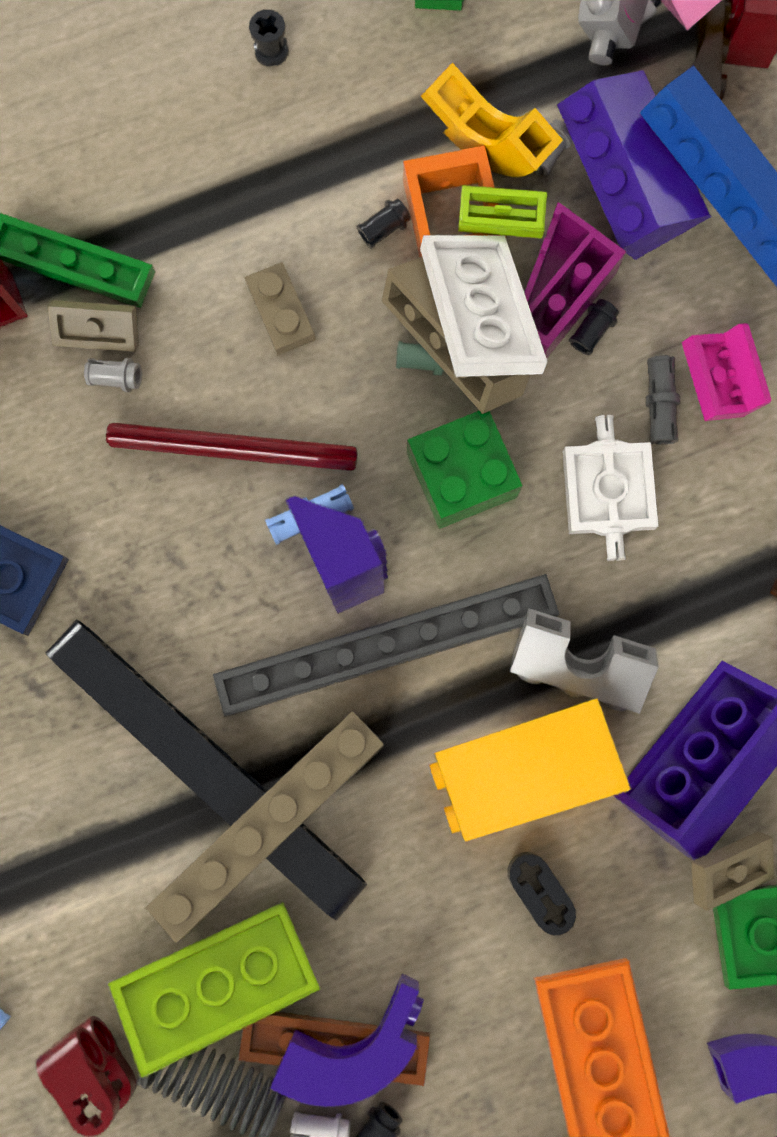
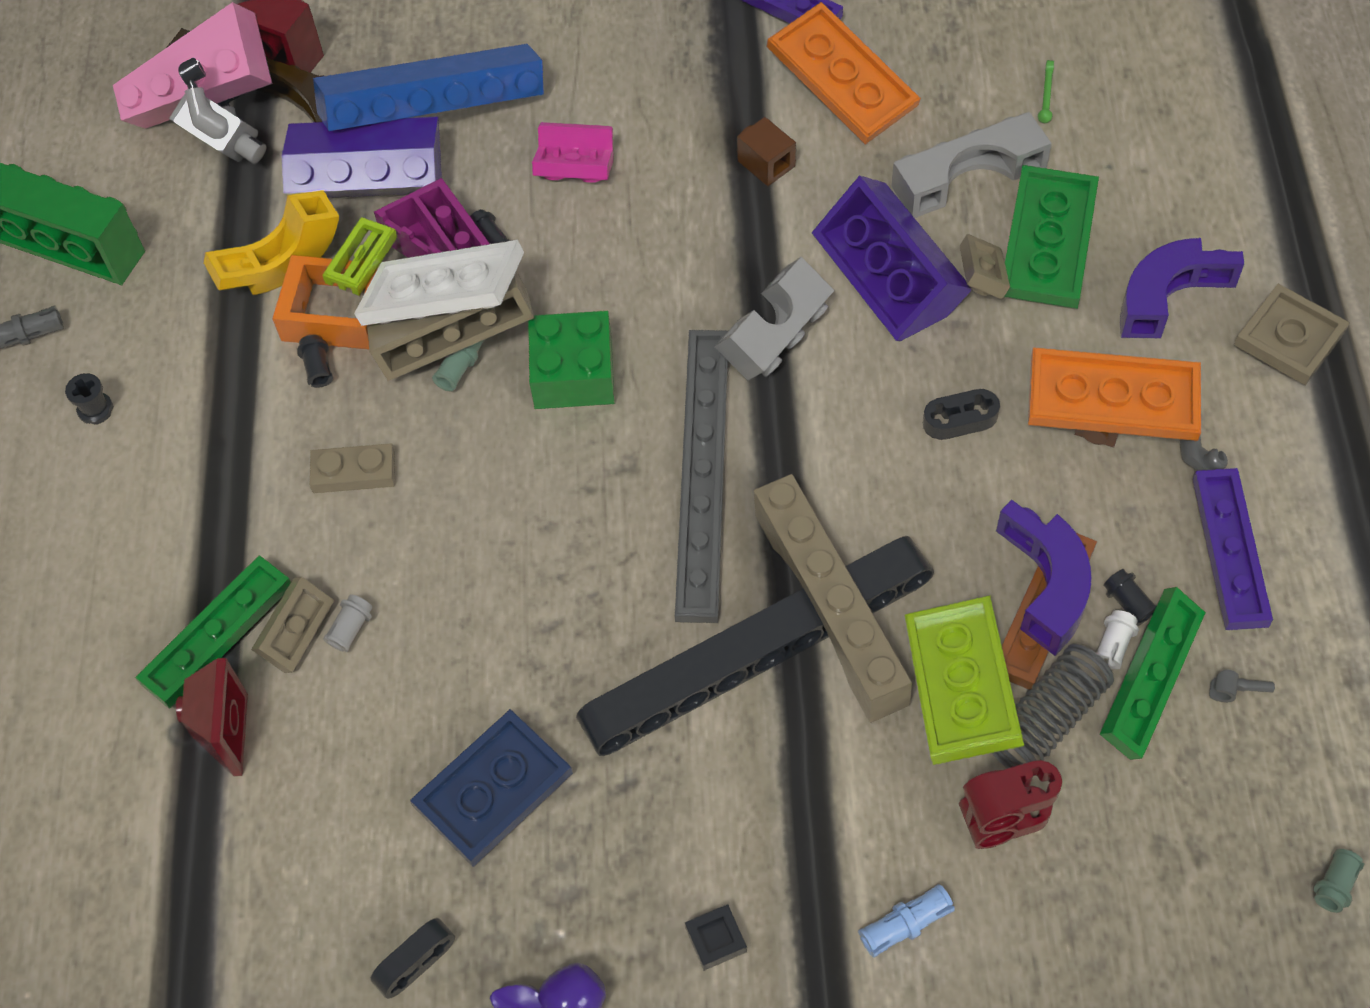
camera: 70 degrees left, 20 degrees down
dark red axle [106,423,358,471] -> none
light blue pin [265,484,354,545] -> none
dark purple slope [286,496,388,614] -> none
yellow slope [429,698,631,842] -> none
white plate [563,415,658,561] -> none
dark grey pin [645,355,680,445] -> none

